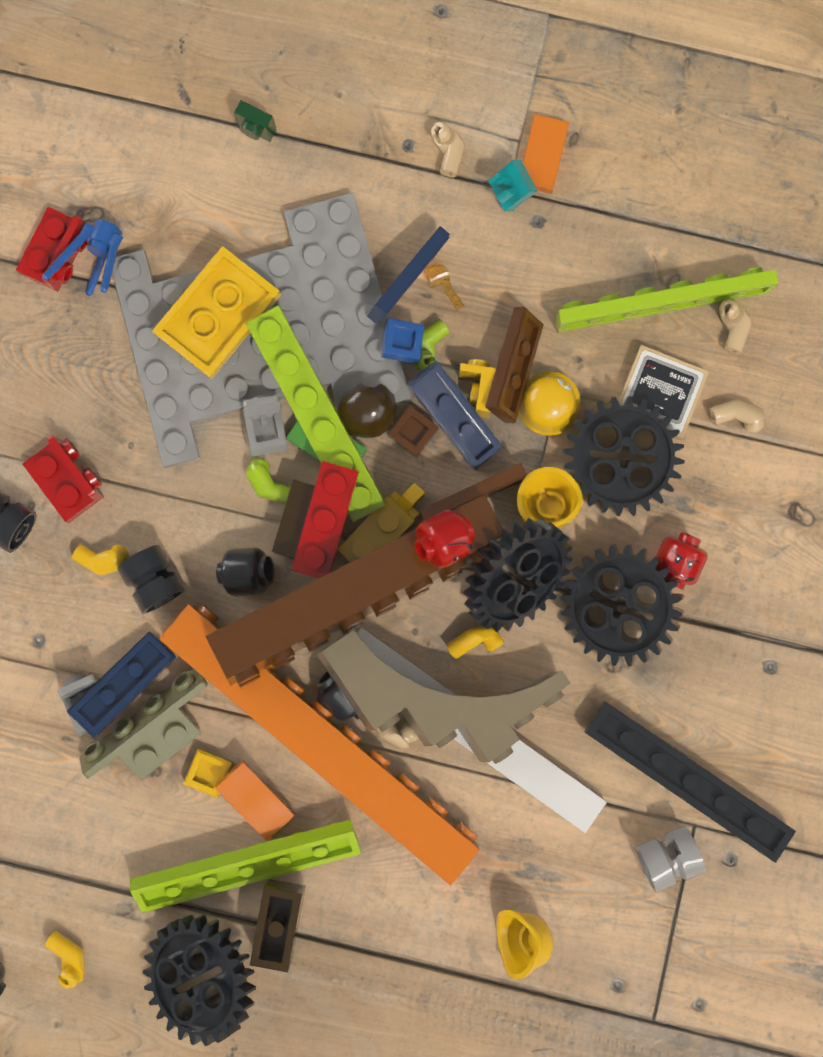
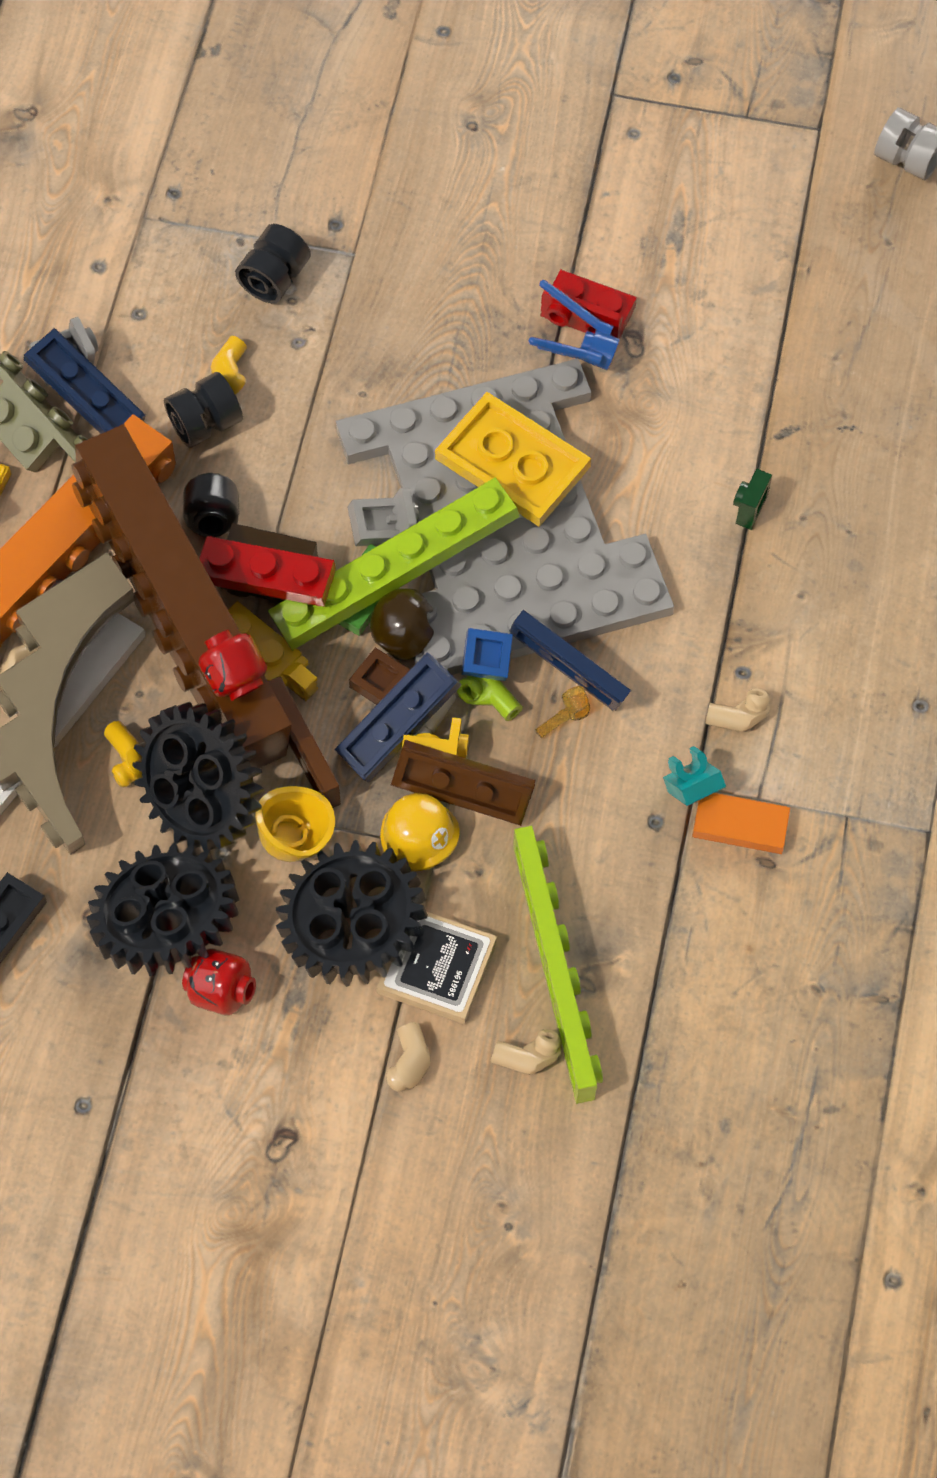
camera: 85 degrees right, 20 degrees down
red bracket [22,434,104,523] -> none
lime arm [246,458,291,504] -> none

